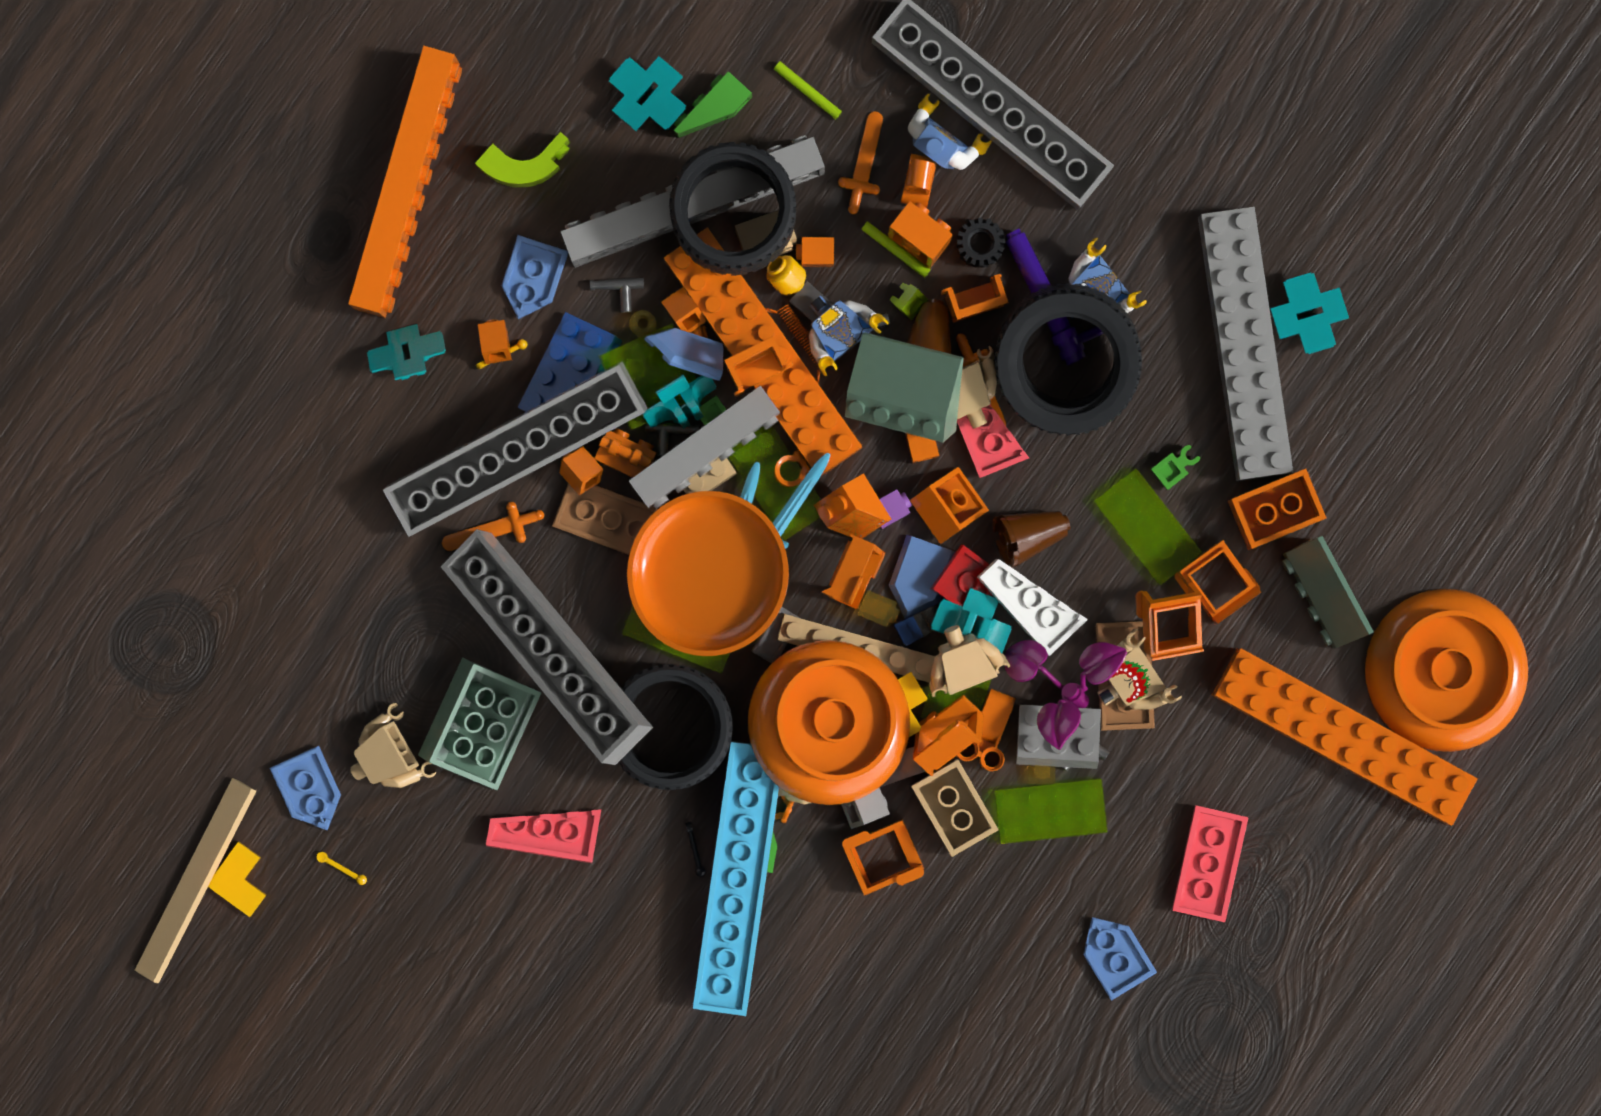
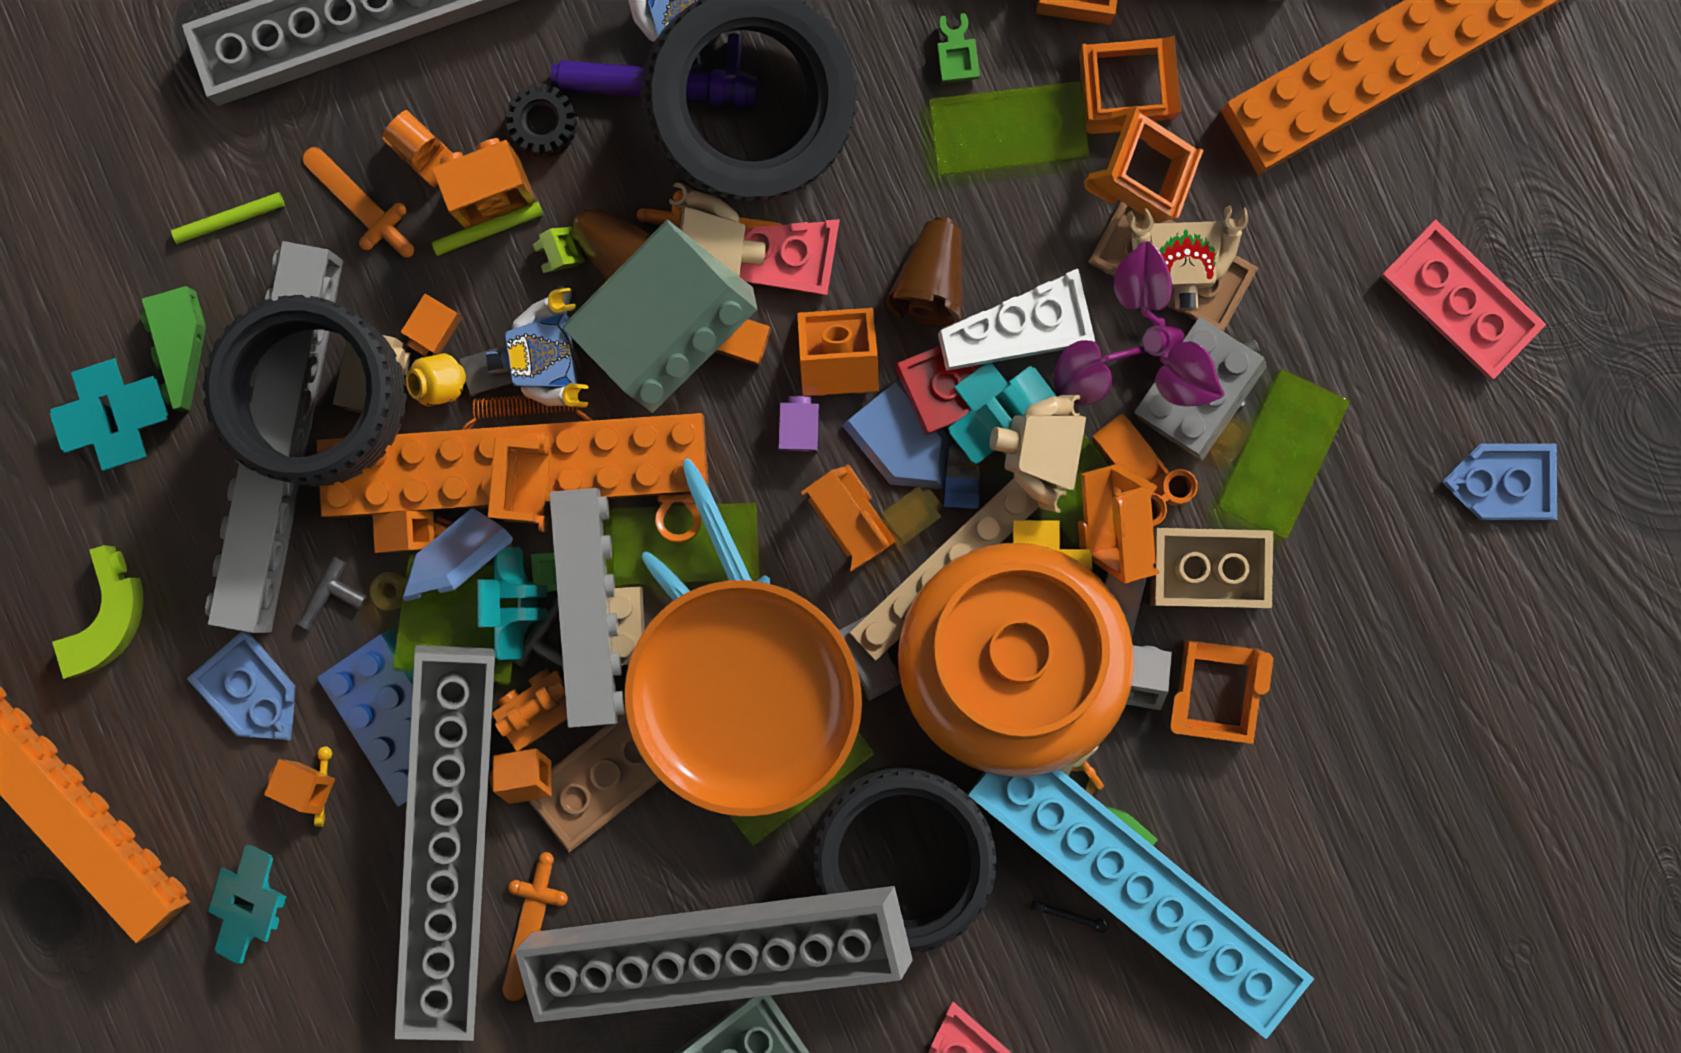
camera: 60 degrees left, 0 degrees up
orange slope [814,473,892,539] -> none
torso [908,94,992,170] -> none
orange piece [941,274,1009,323] -> none

